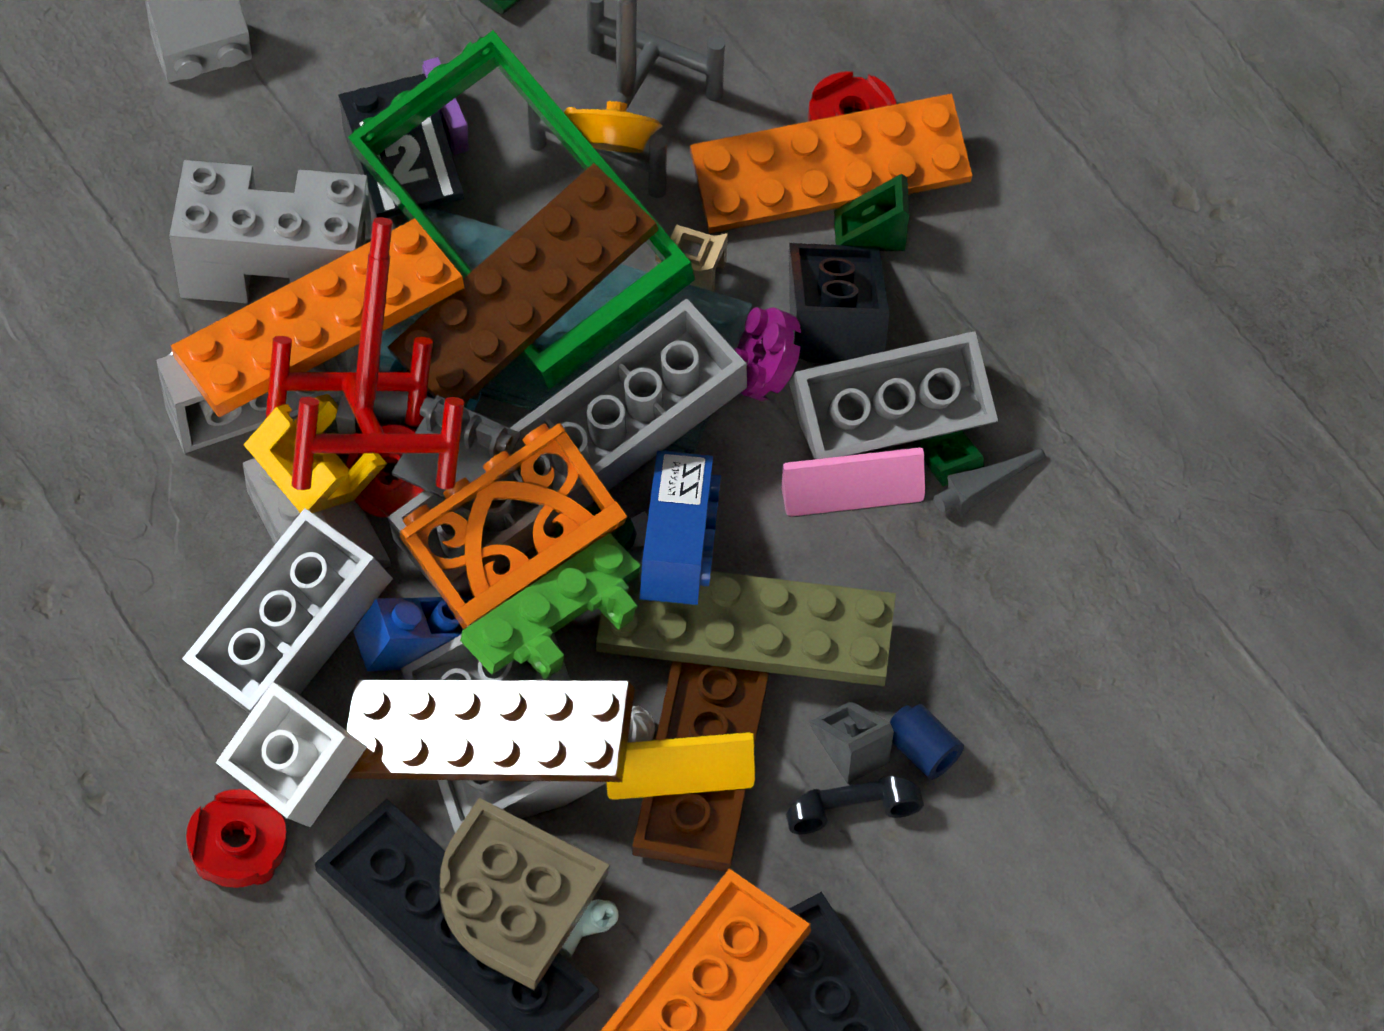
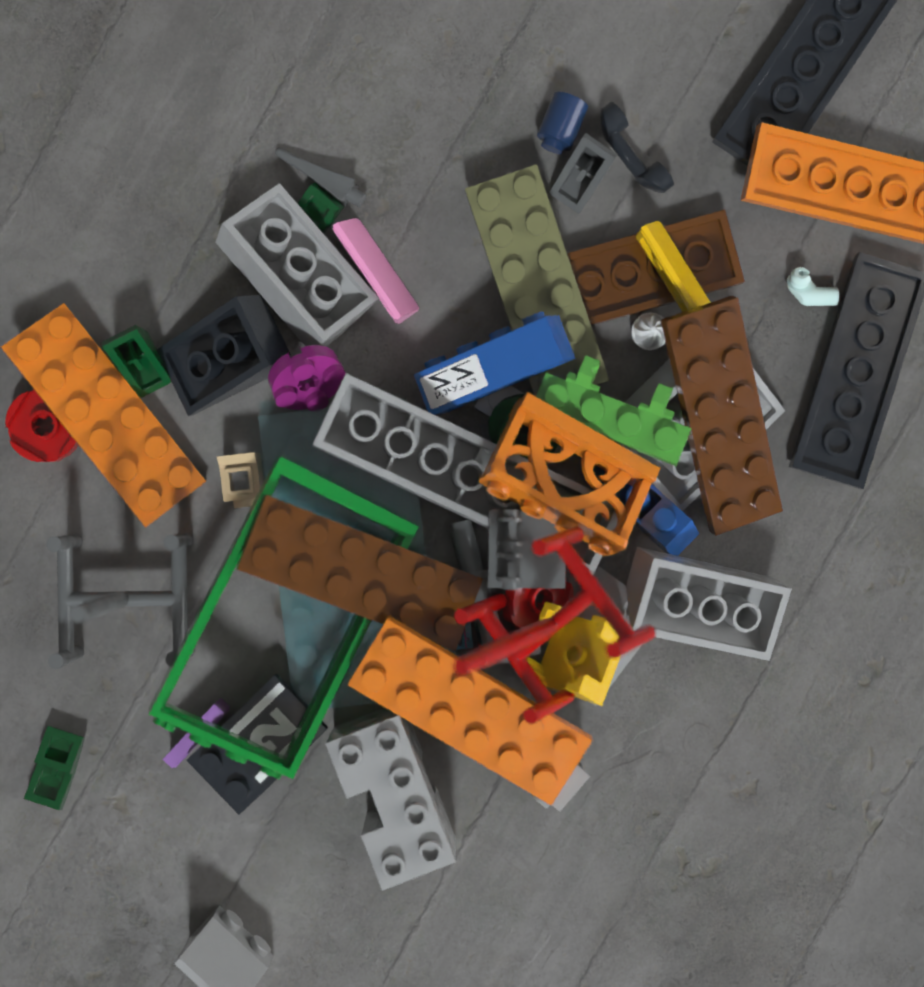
camera: 120 degrees left, 30 degrees up
red plate [186,789,288,888] -> none
white brick [216,682,367,827] -> none
dark tan plate [440,798,610,990] -> none
light orange piece [564,101,663,153] -> none

